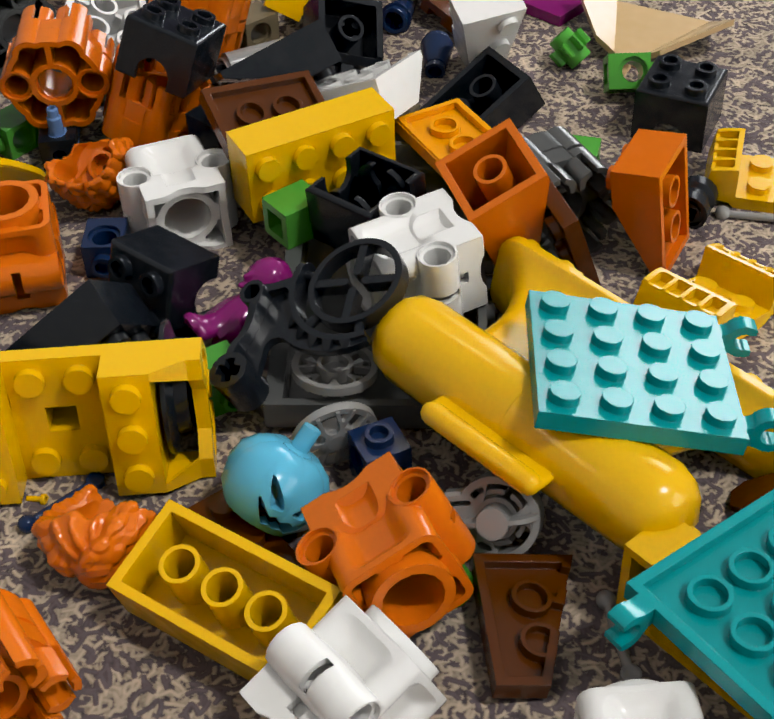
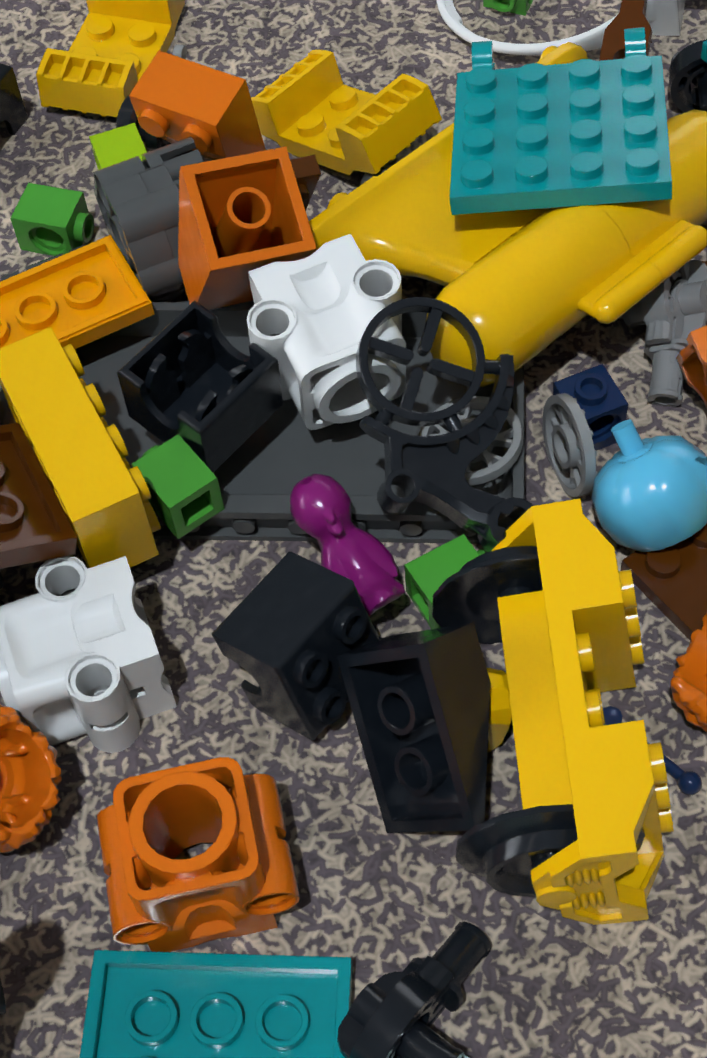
camera: 85 degrees left, 15 degrees up
dark blue brick [80,217,131,278] -> none

